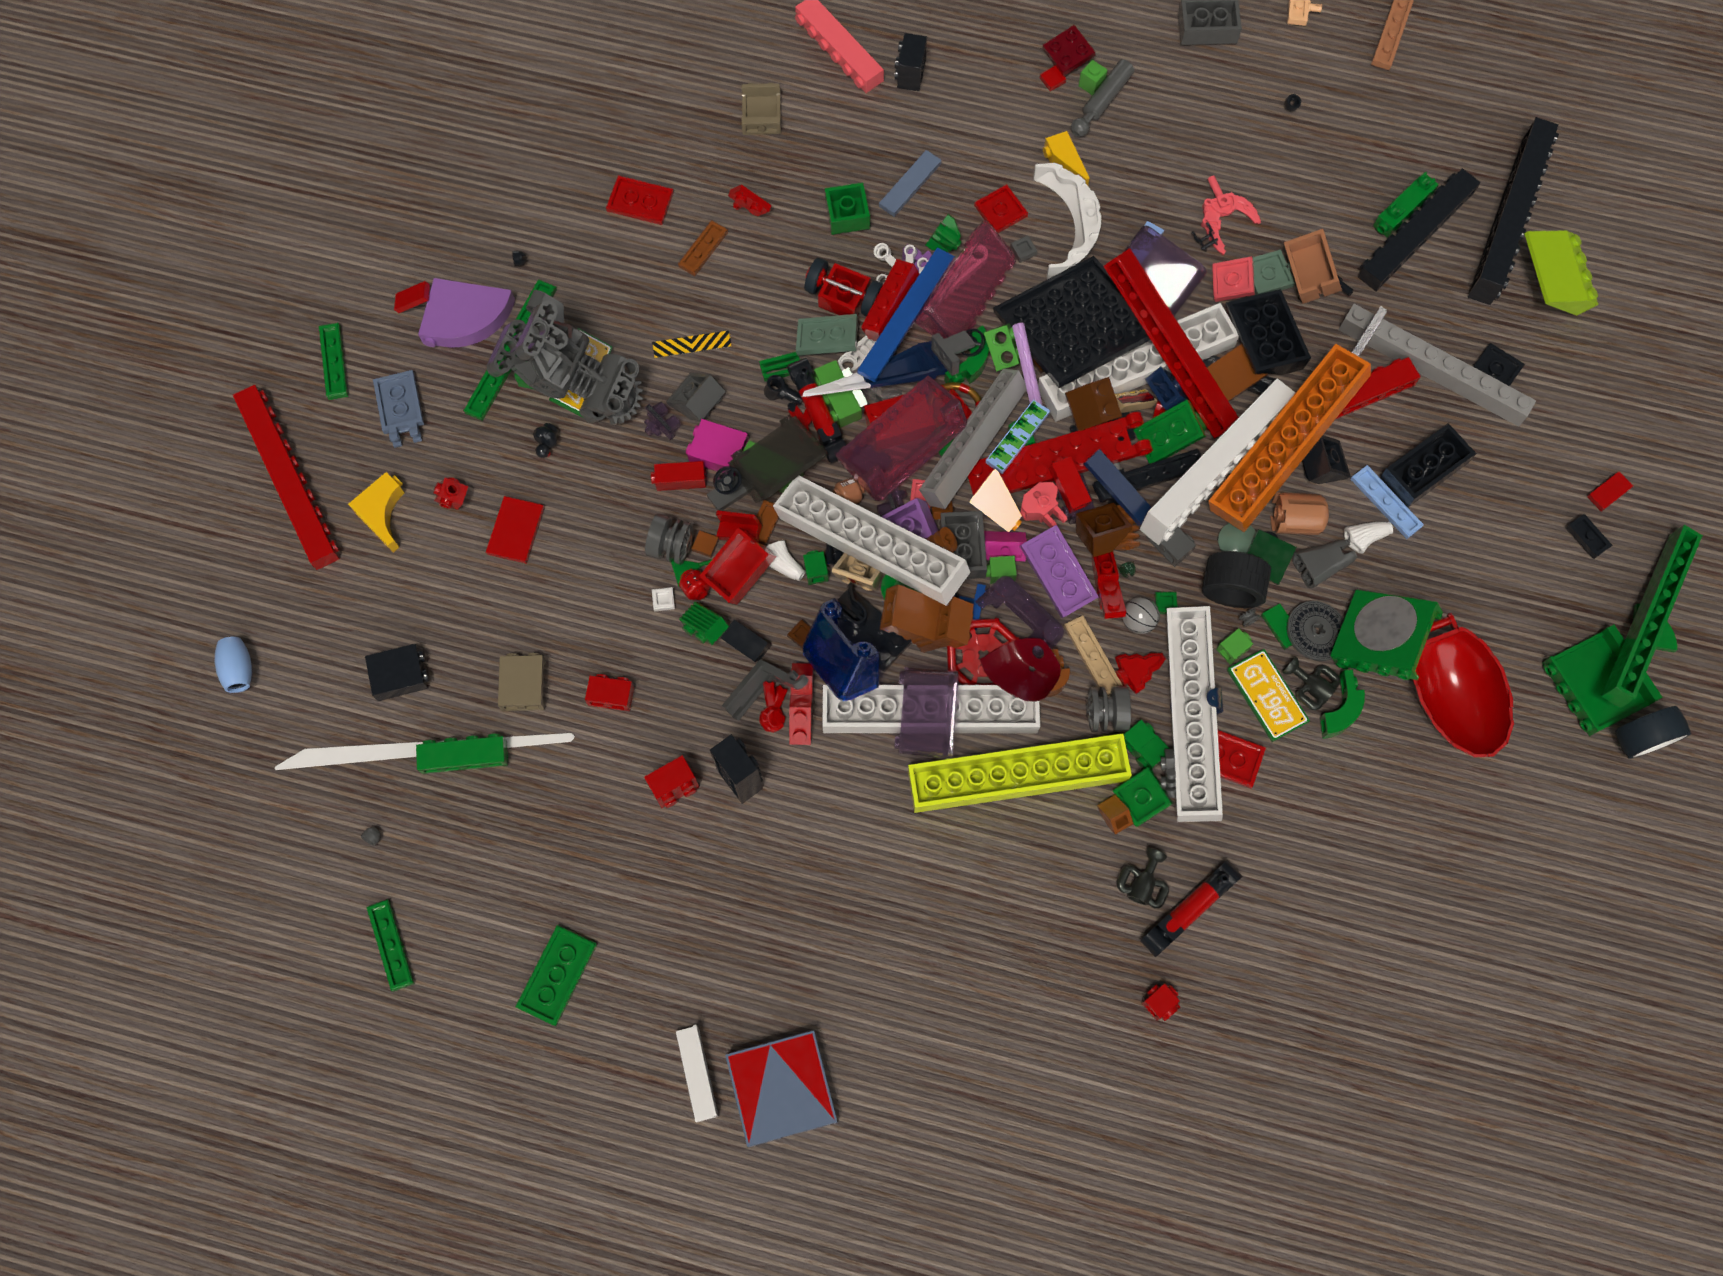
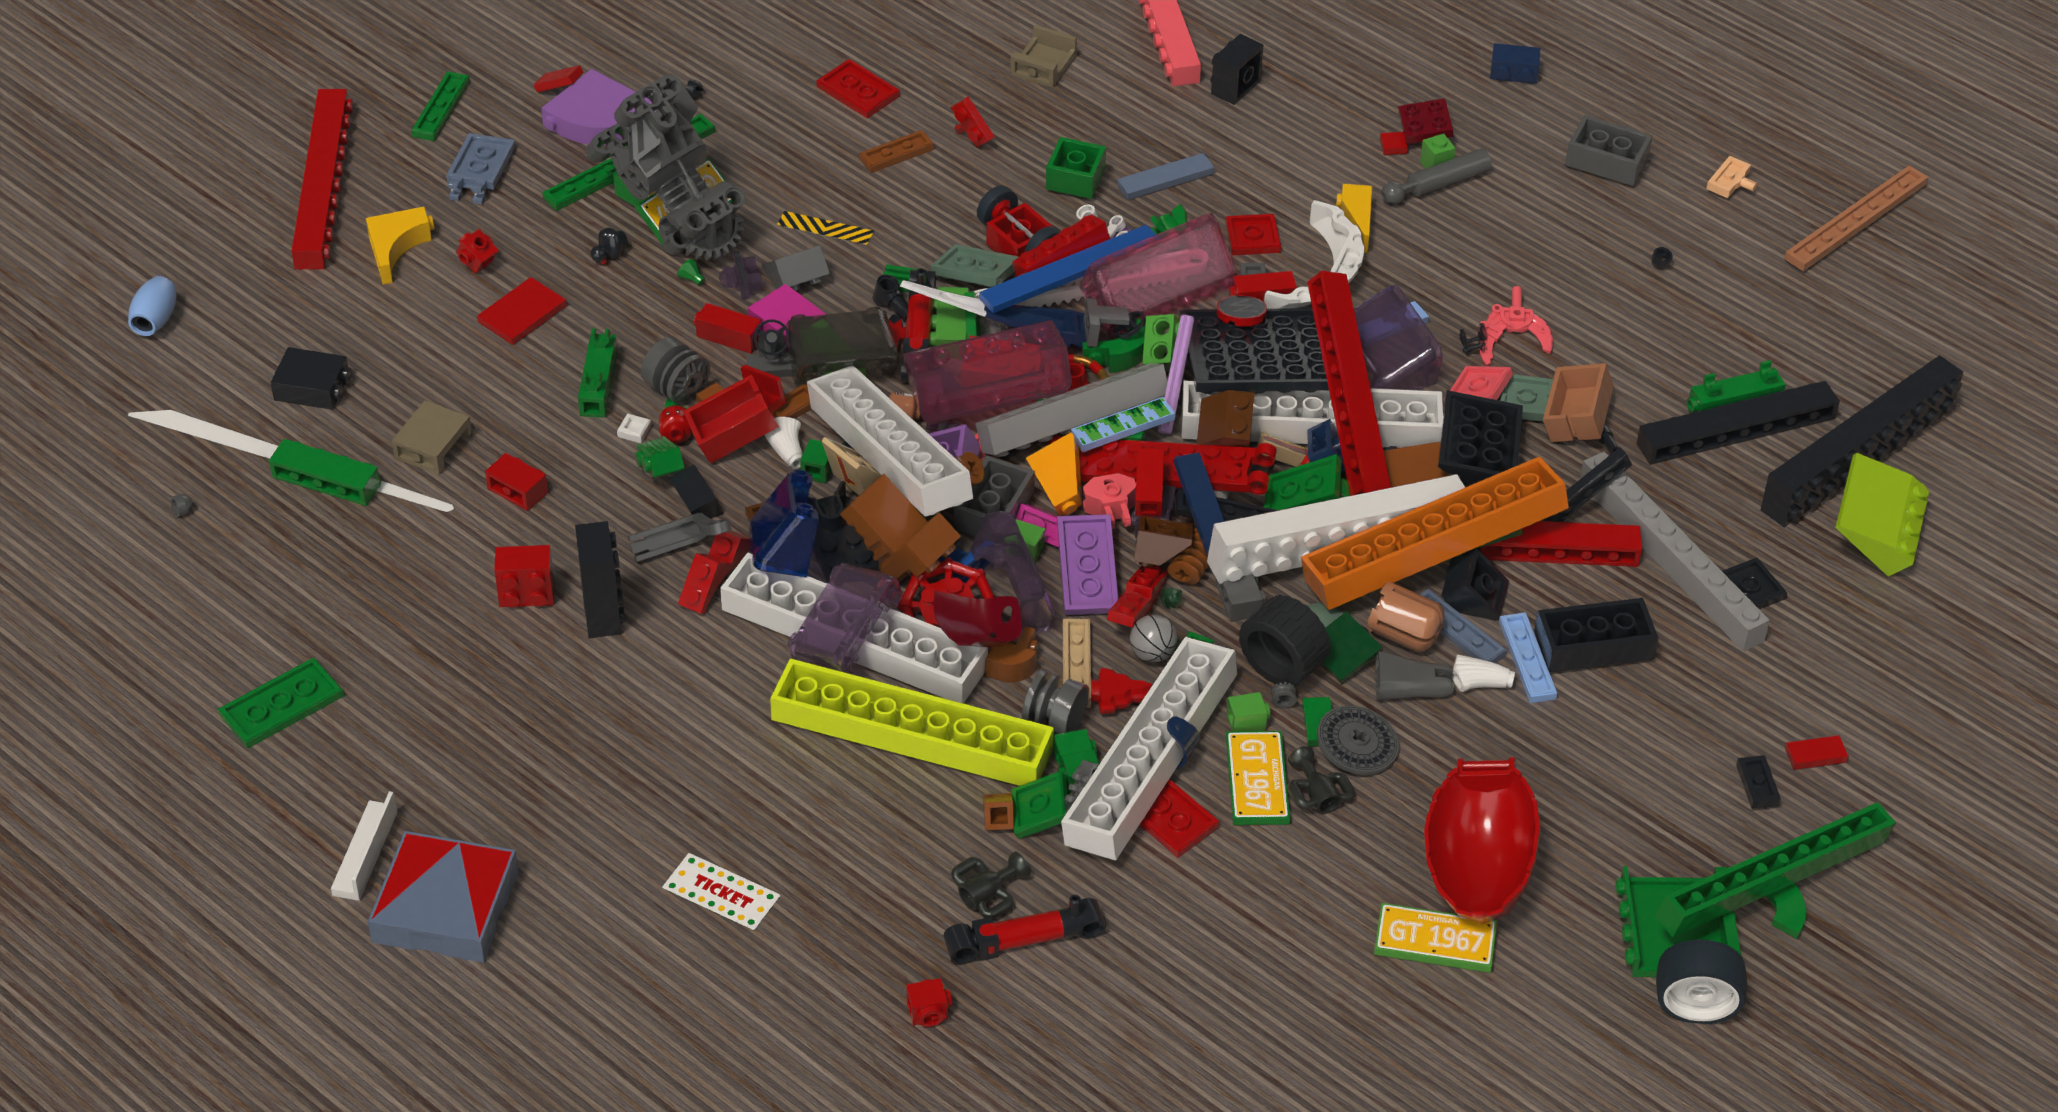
camera: 25 degrees right, 25 degrees down
green tile [366,899,415,992] -> none
red piece [759,681,787,733] -> none
green arch [1319,669,1365,739] -> none
green panel [1330,590,1443,680] -> none
none -> green brick [578,328,618,418]
none -> white sticker [662,853,780,930]
none -> green rock [677,258,705,286]
none -> tile [1216,295,1267,327]
none -> red brick [1229,271,1297,302]
none -> tile [1374,903,1497,973]
none -> sand blue tile [1420,589,1507,663]

